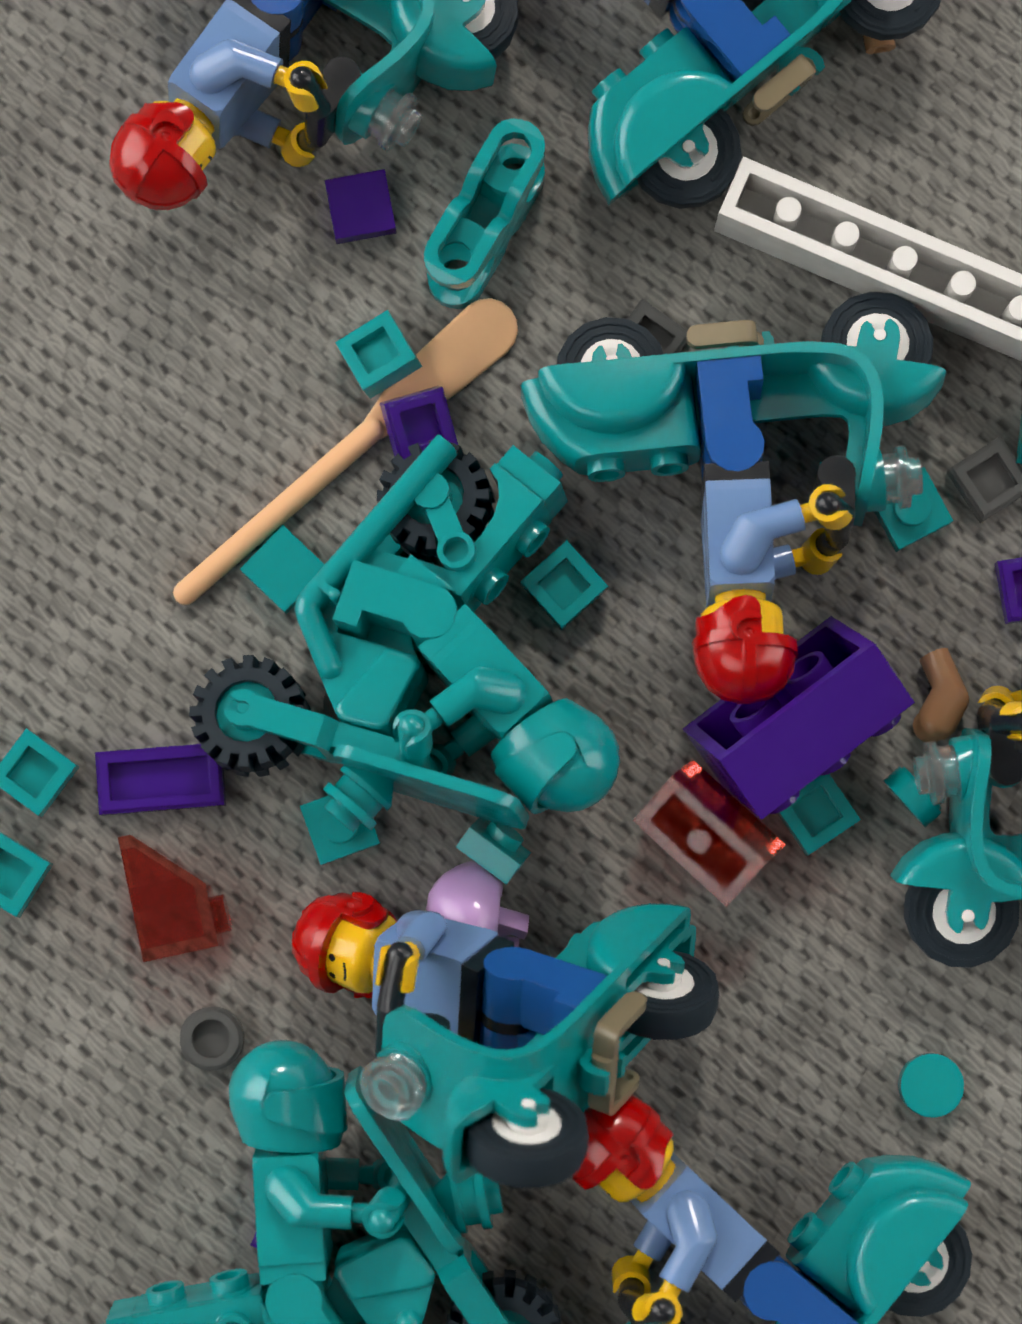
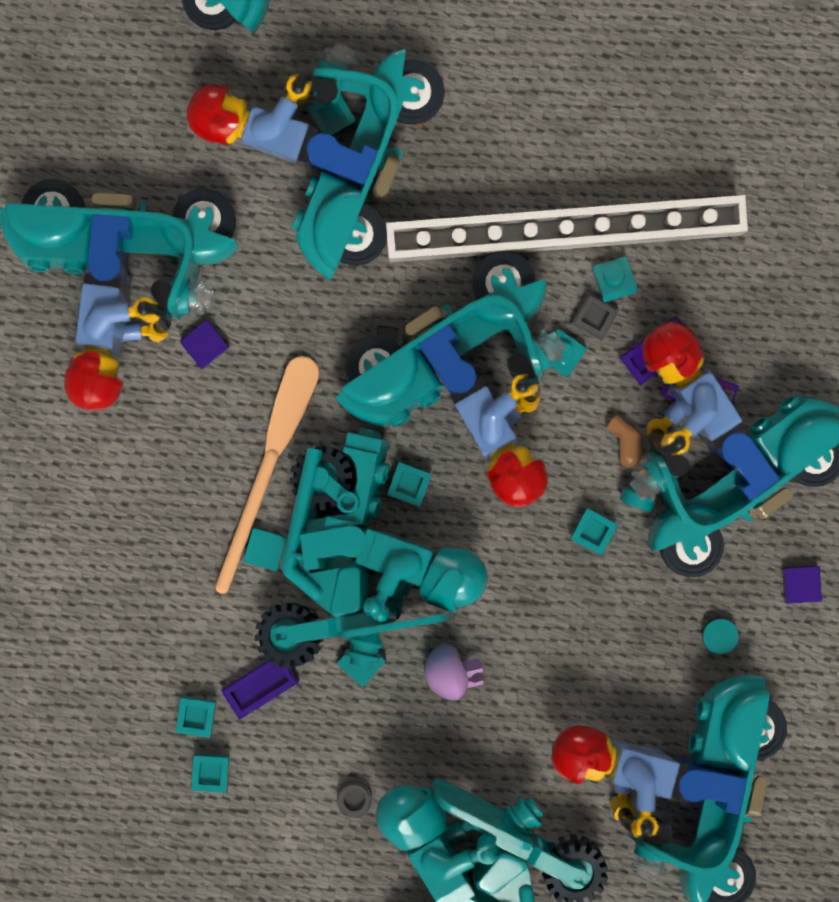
camera: 30 degrees left, 5 degrees up
clear red slope [118,835,232,962] -> none
piece [292,892,719,1188] -> none
teal plate [335,310,423,399] -> none
dark purple tile [380,386,458,459] -> none
teal piece [424,118,545,309] -> none
teal plate [456,818,531,885] -> none
clear red brick [633,760,786,907] -> none
dark purple brick [682,616,915,820] -> none

